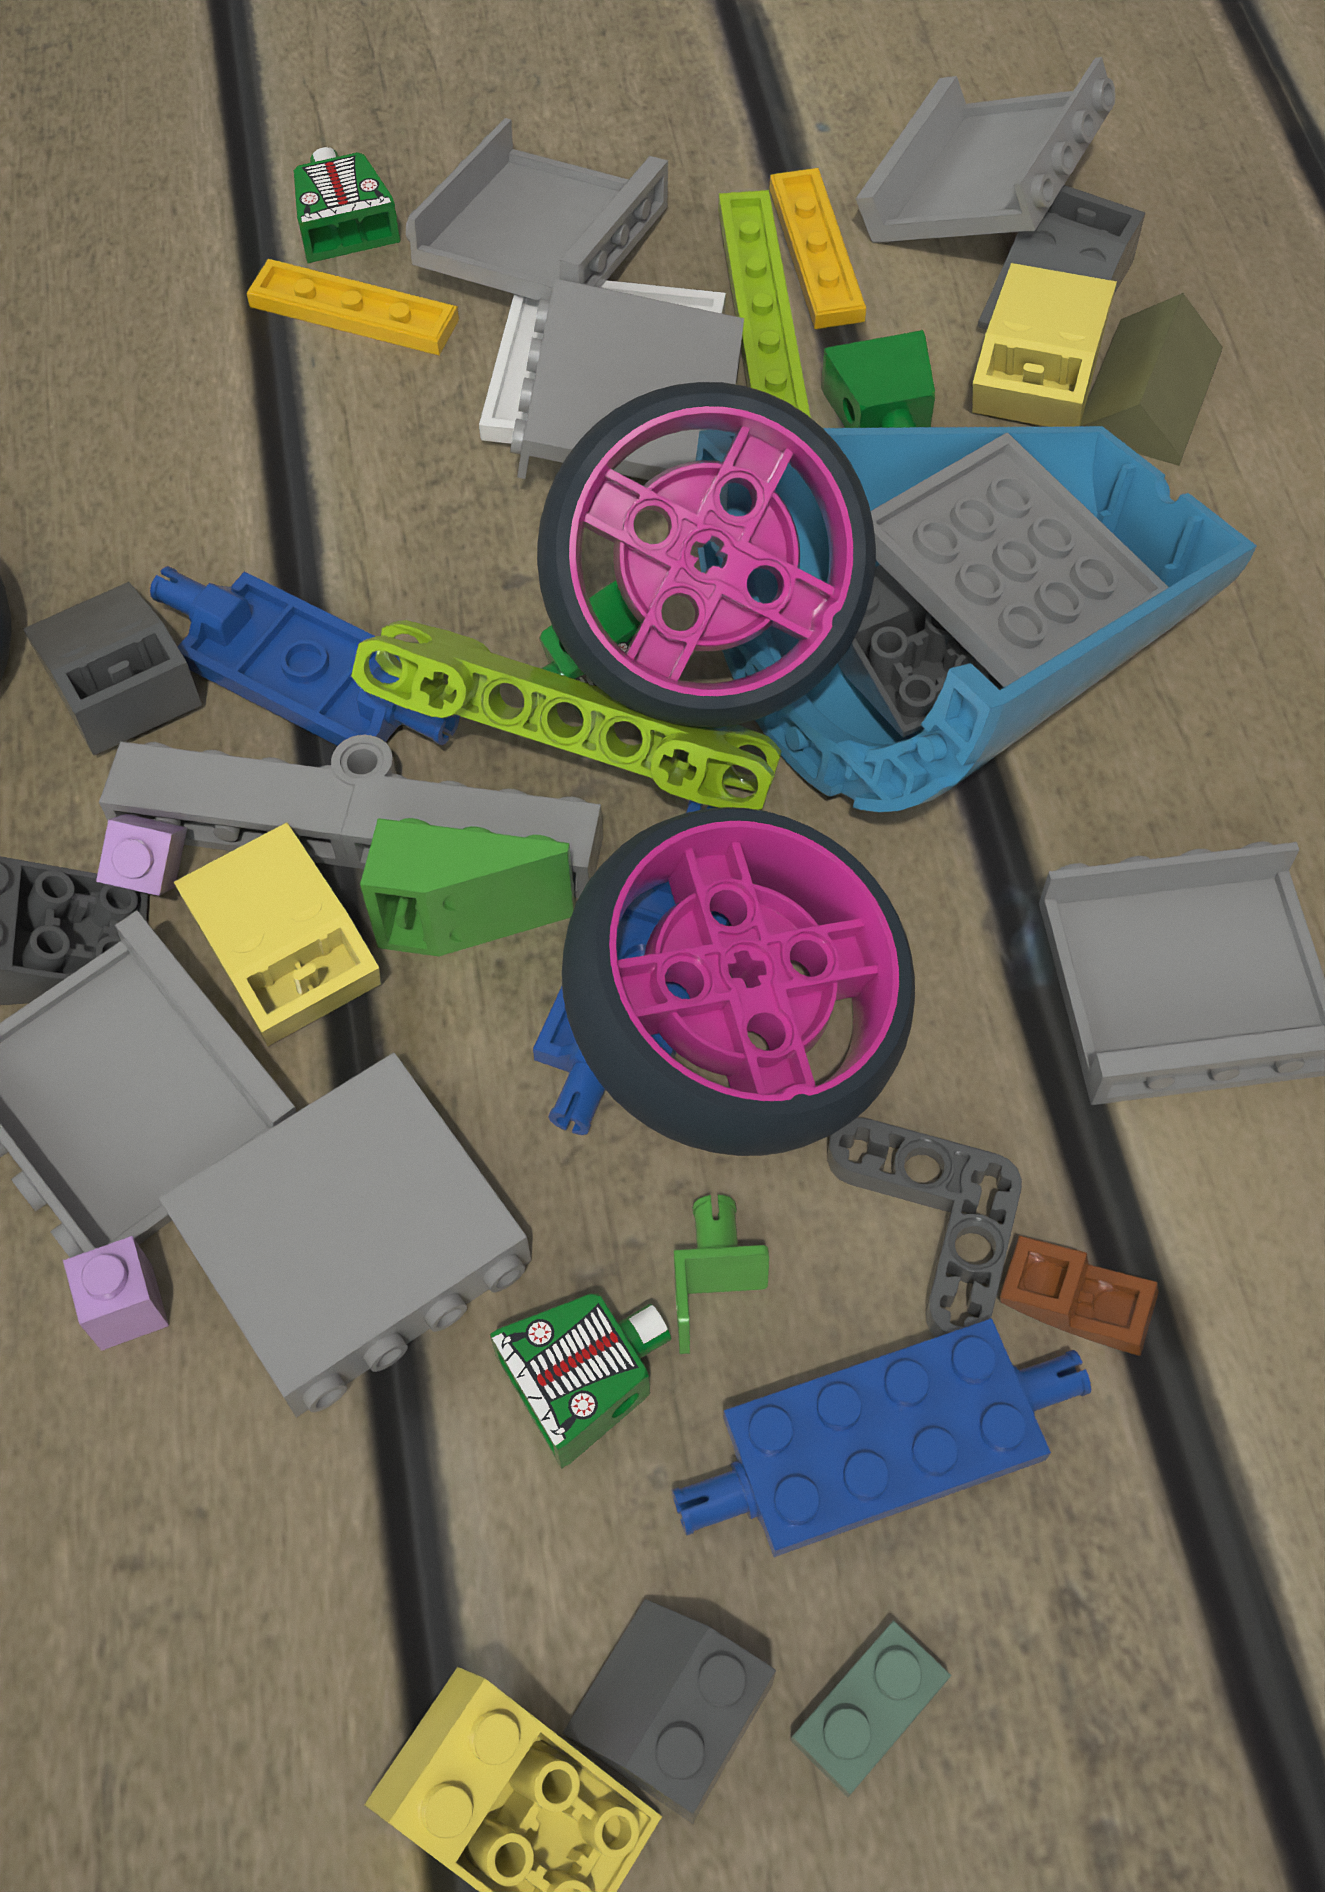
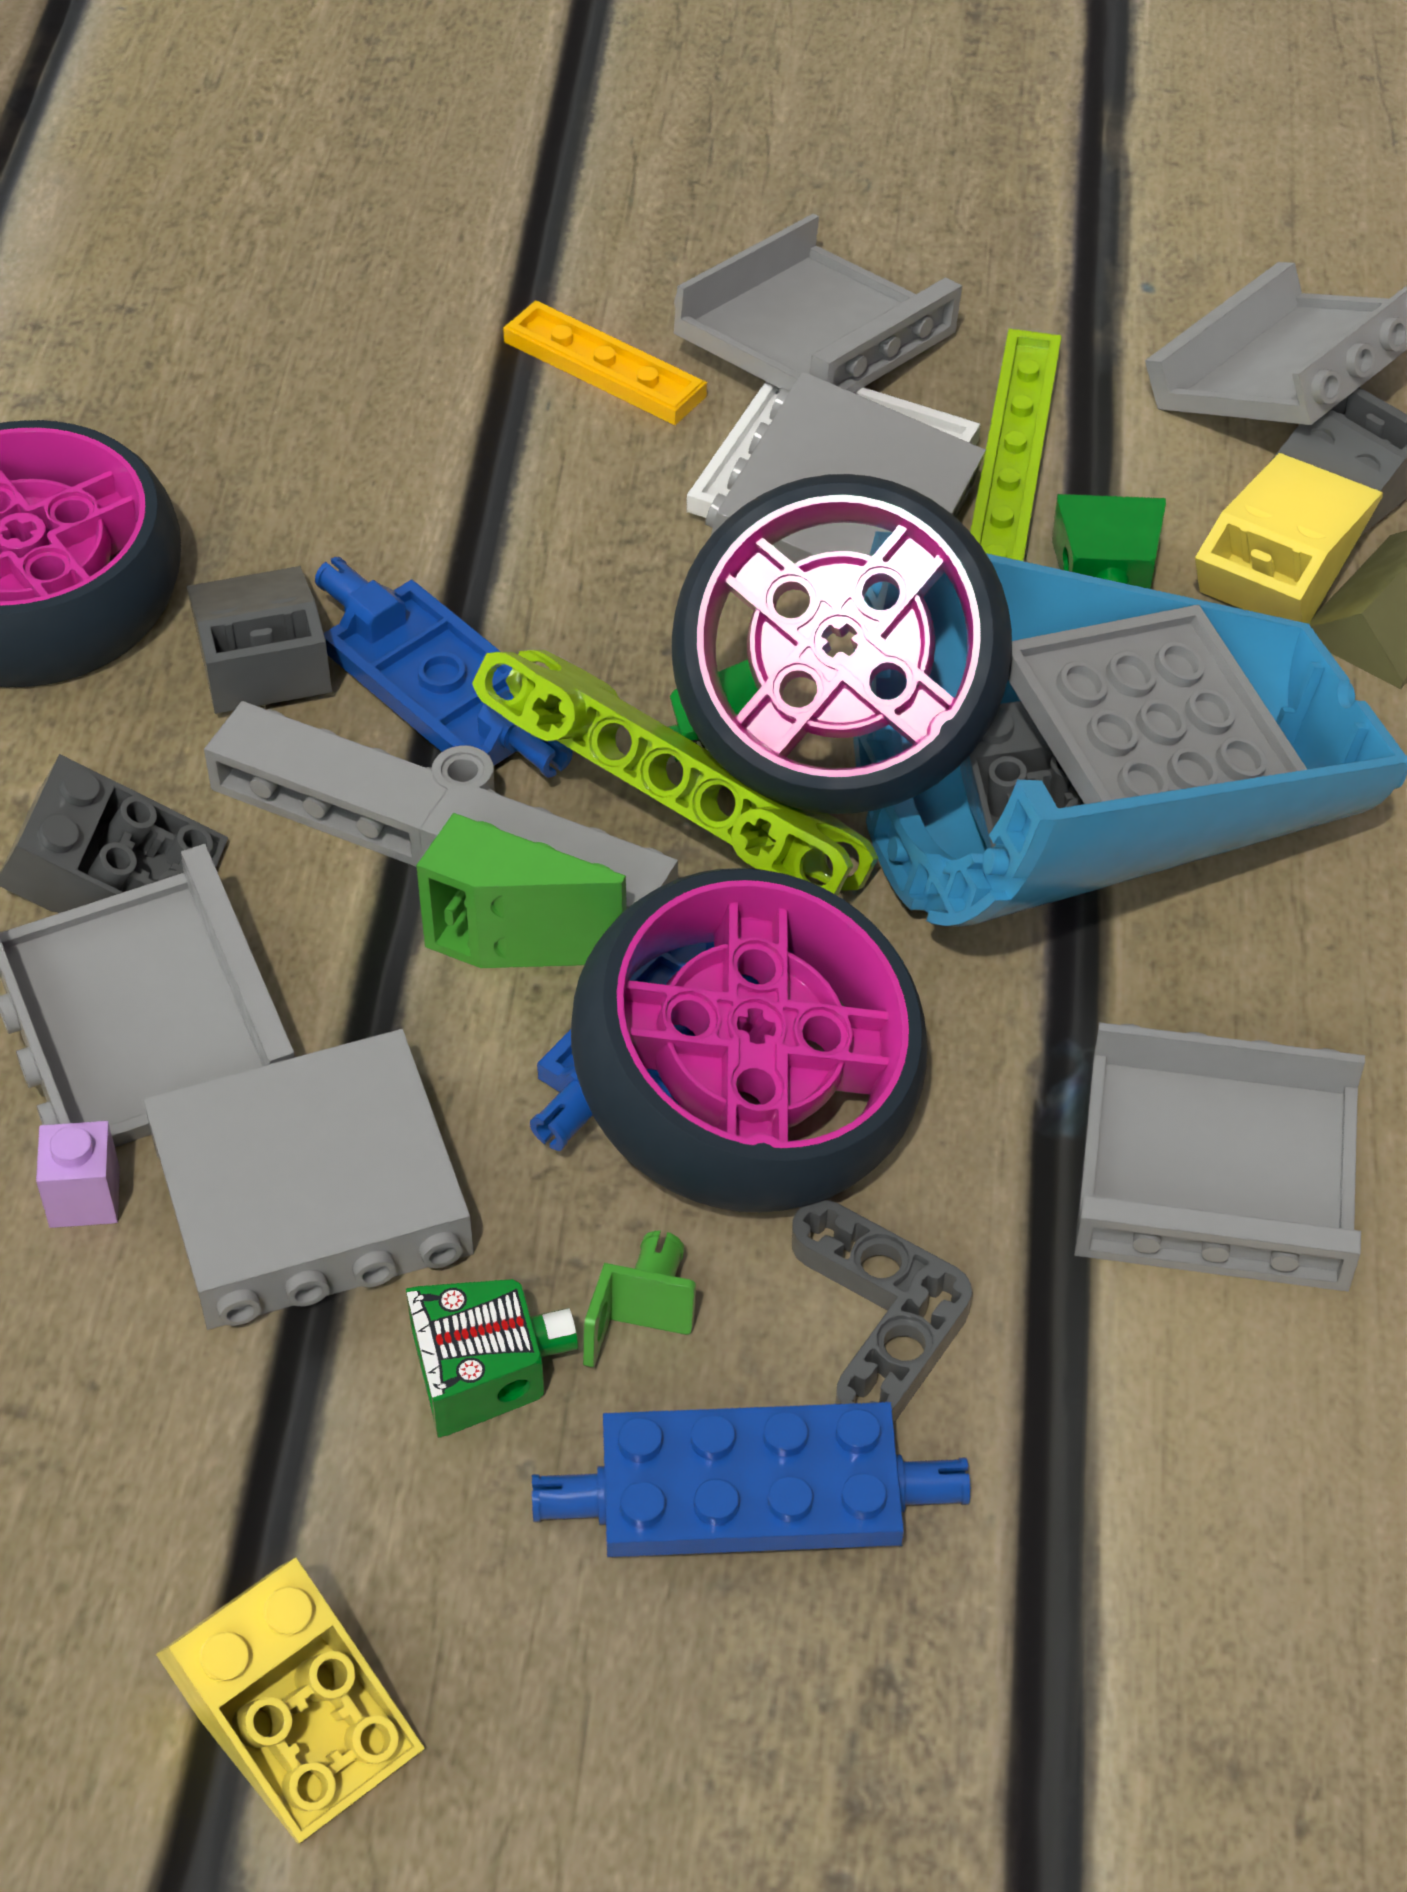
camera: 15 degrees right, 10 degrees down
lavender brick [96,814,187,896] -> none
light yellow slope [174,822,381,1047] -> none
green torso [293,147,400,264] -> none
dark grey slope [562,1599,776,1824] -> none
yellow tile [769,168,866,329] -> none
sand green plate [791,1620,952,1798] -> none
dark orange slope [1000,1236,1158,1356] -> none

